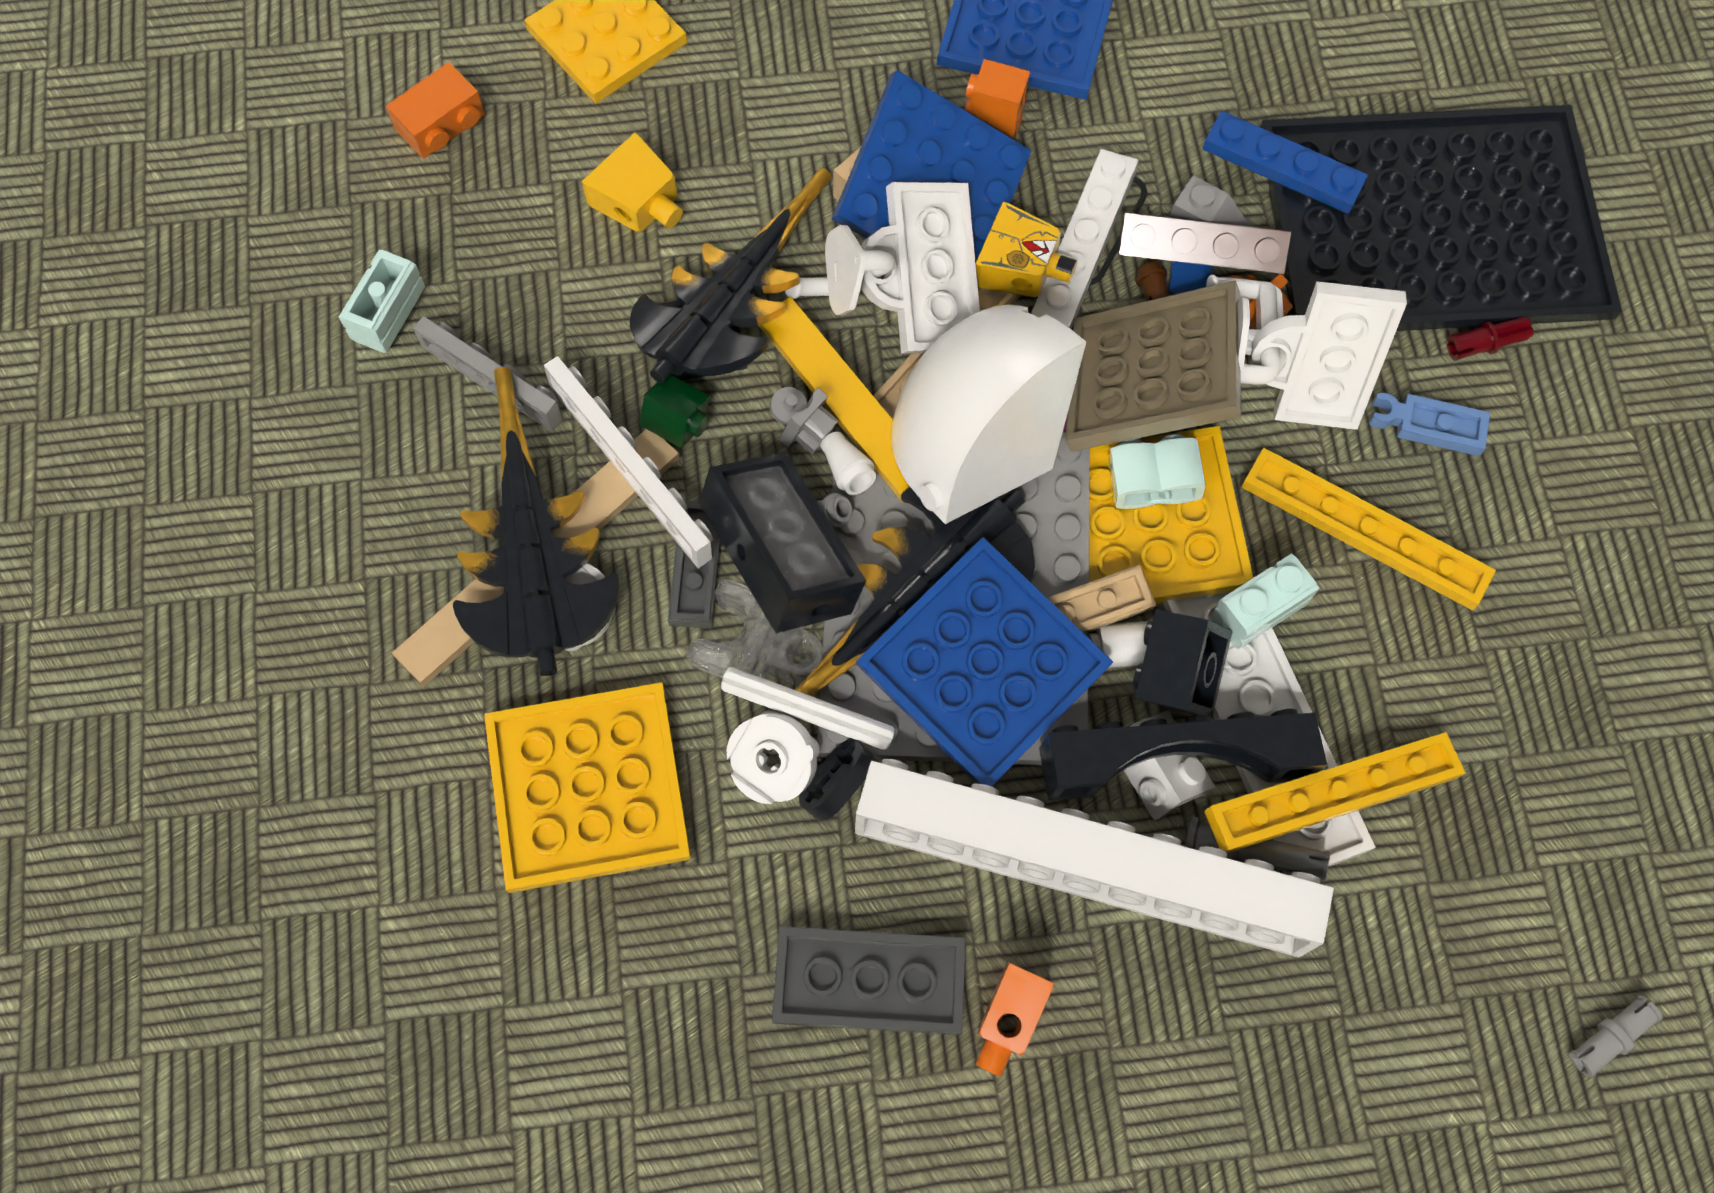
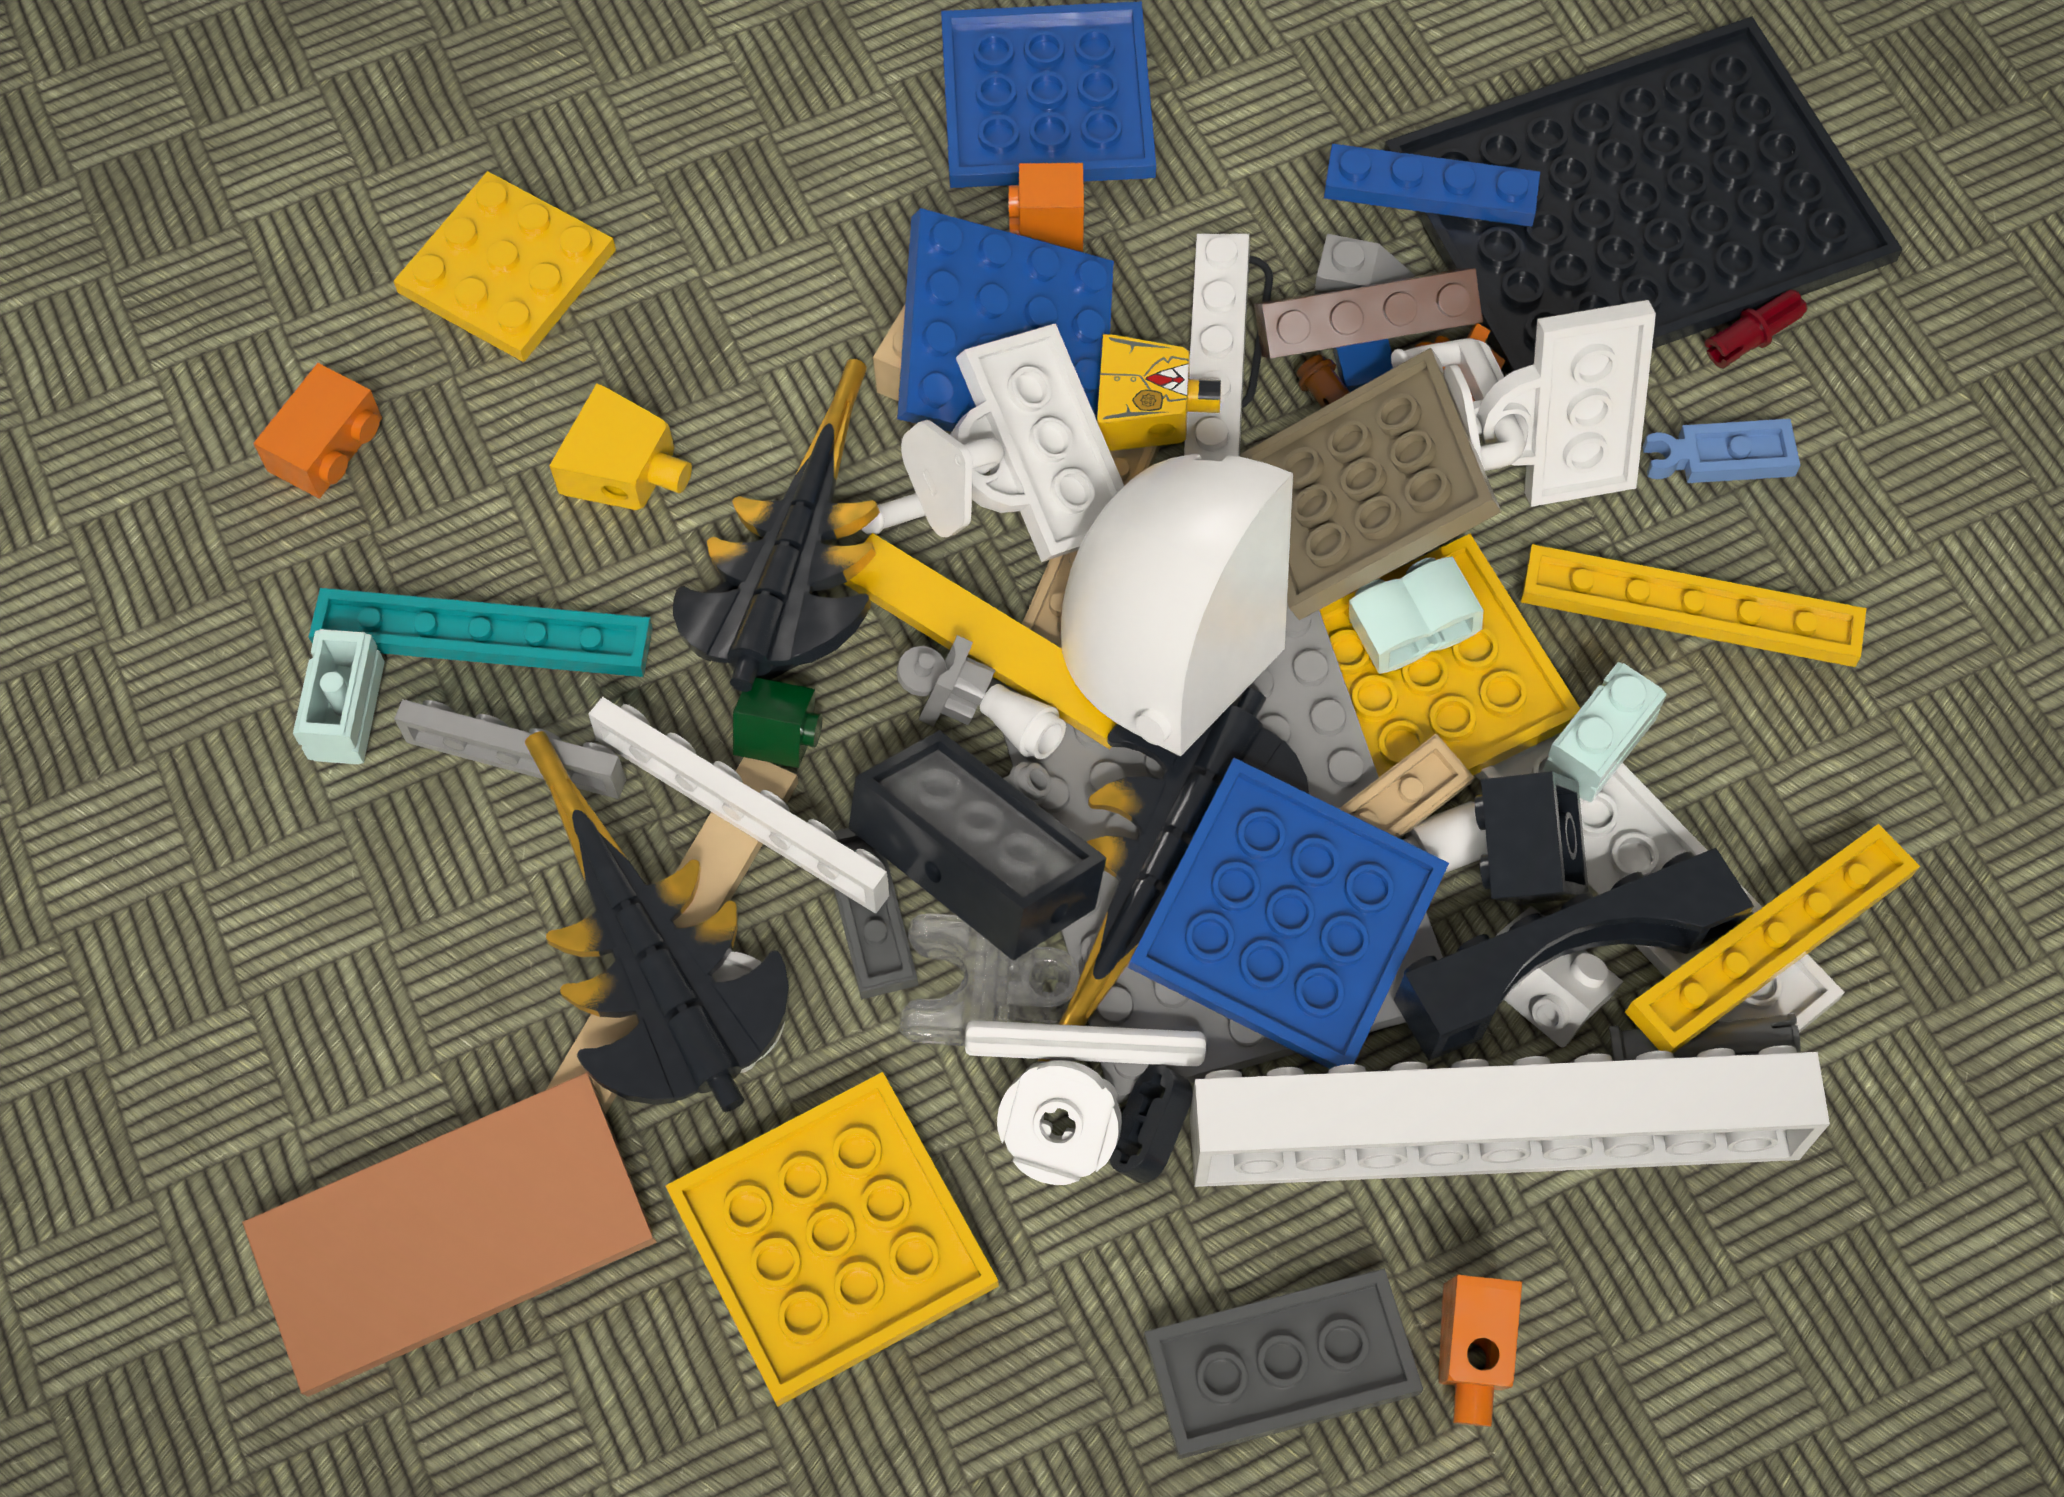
camera: 15 degrees left, 5 degrees down
none -> nougat tile [242,1073,657,1397]
none -> teal plate [308,588,653,677]

